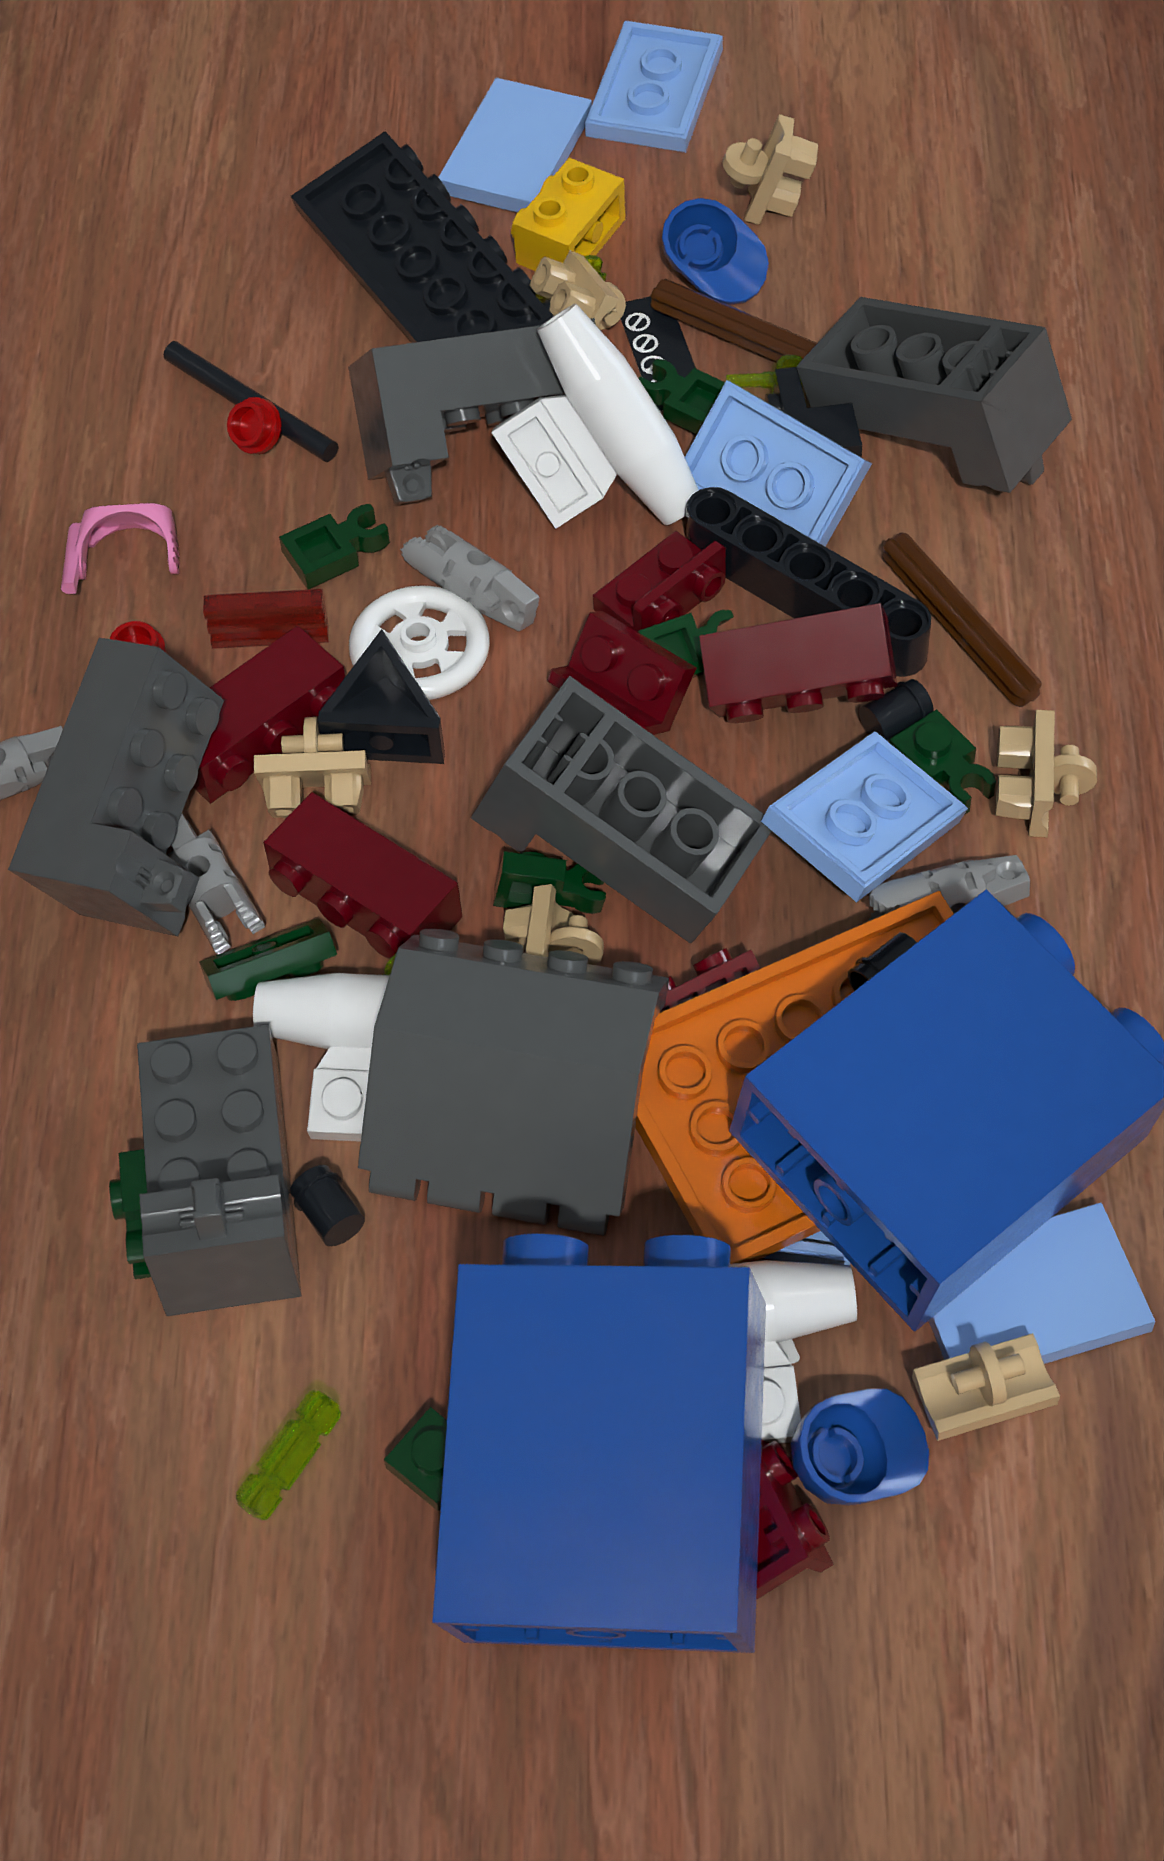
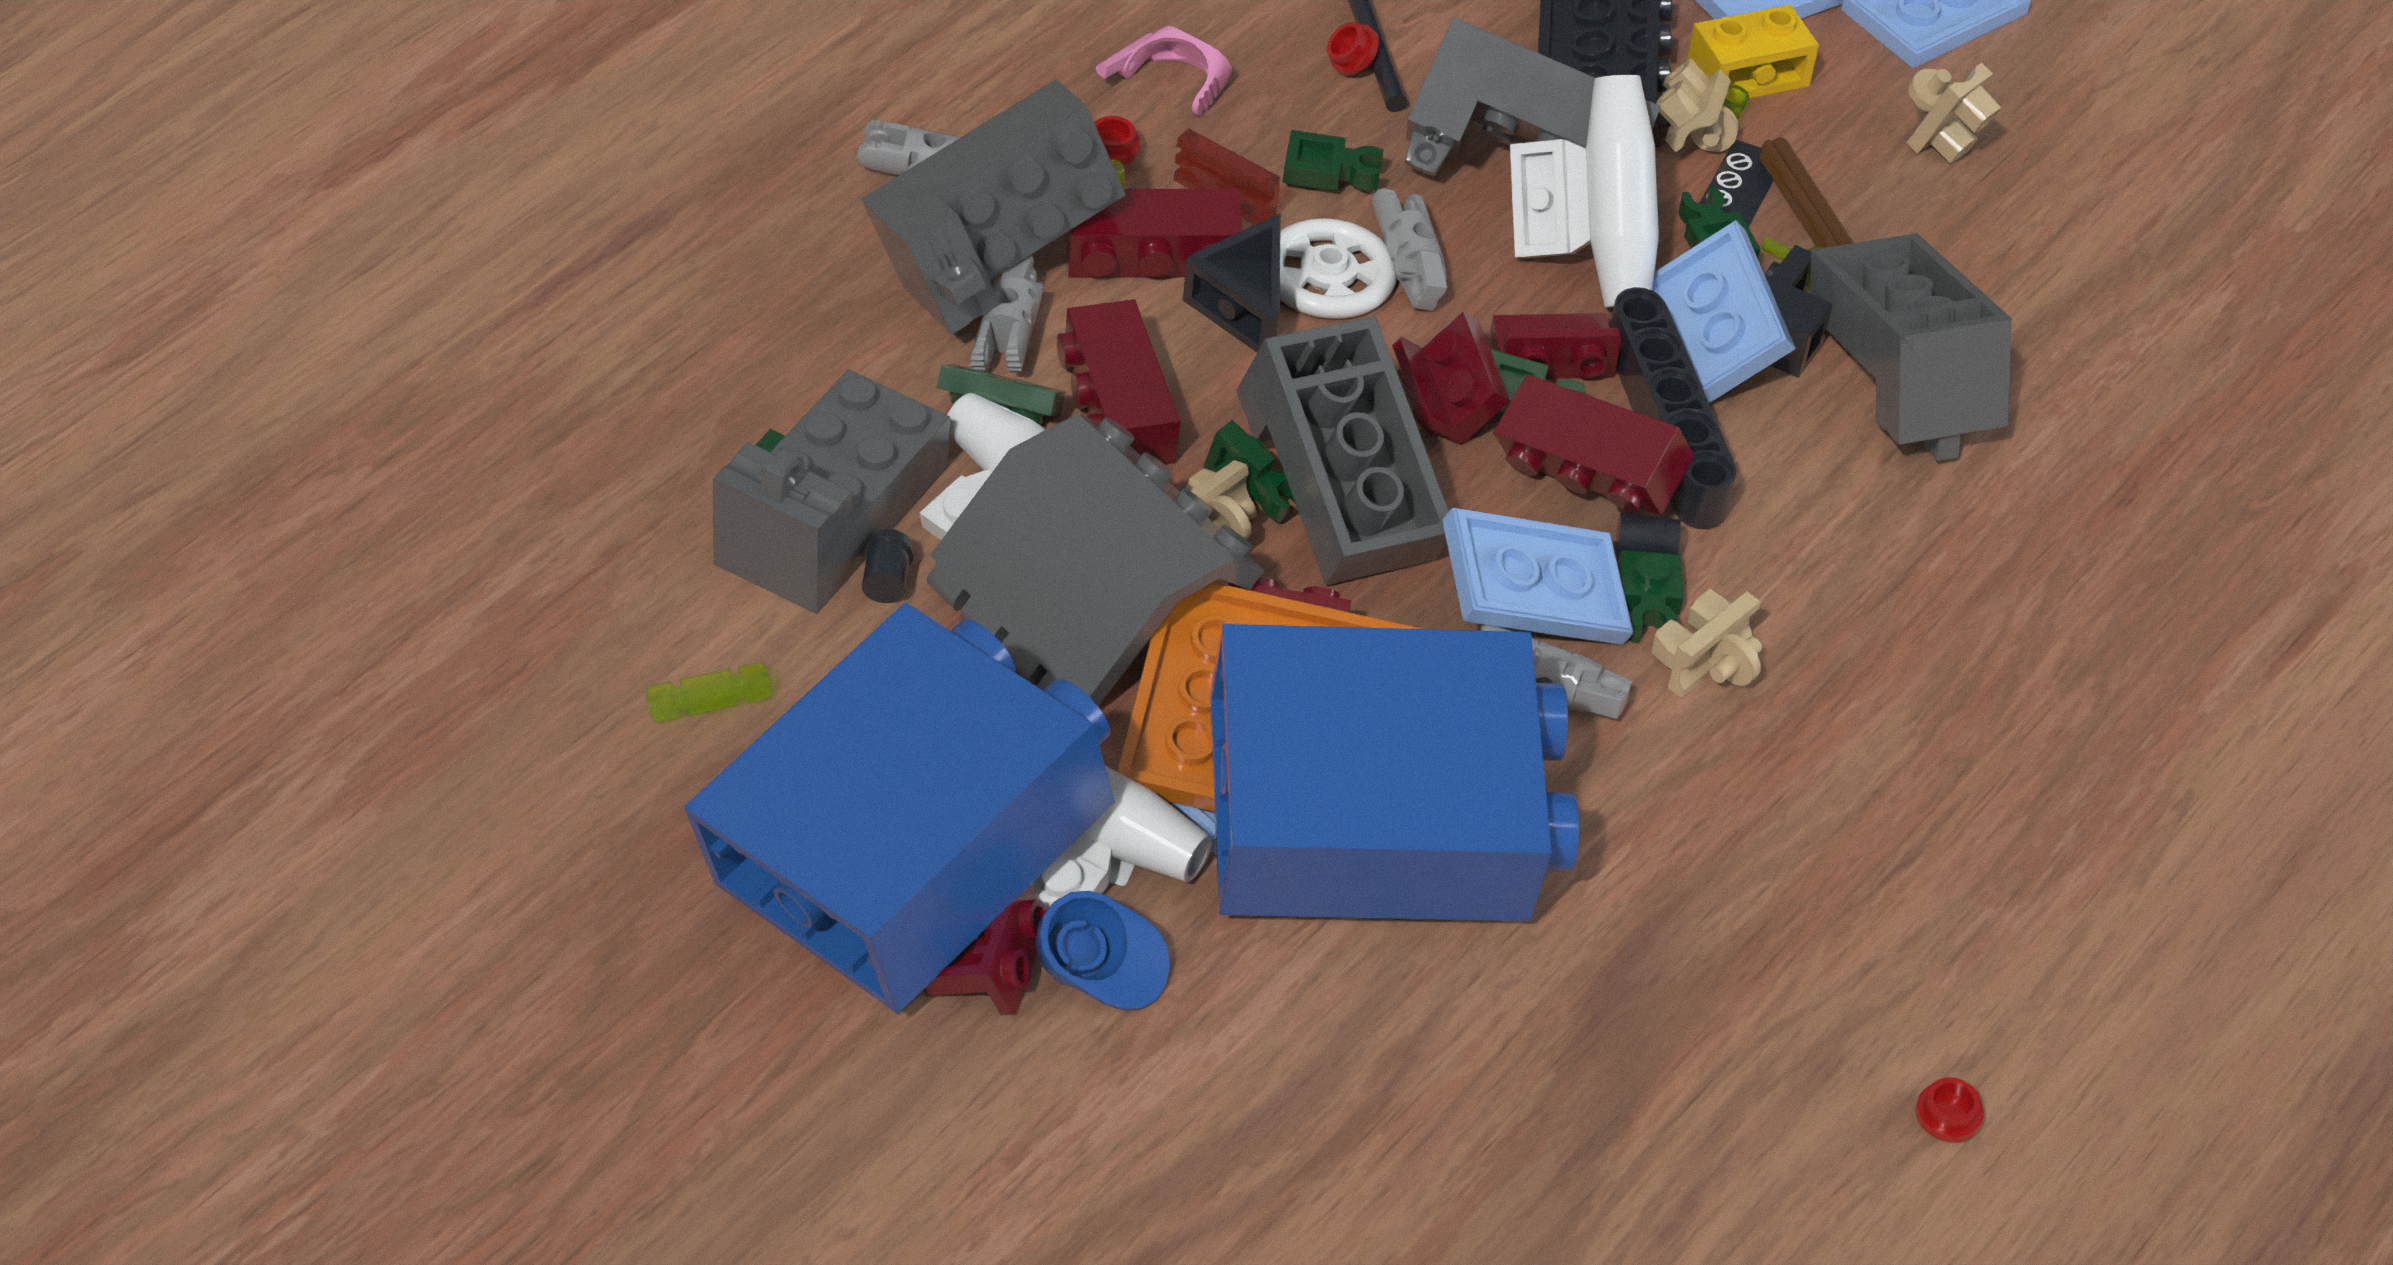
camera: 30 degrees right, 10 degrees down
tan hips [254,717,371,818] -> none
blue cap [661,198,769,305] -> none
reddish brown axle [882,533,1042,707] -> none
tan hips [912,1333,1060,1441] -> none
light blue tile [929,1202,1155,1364] -> none

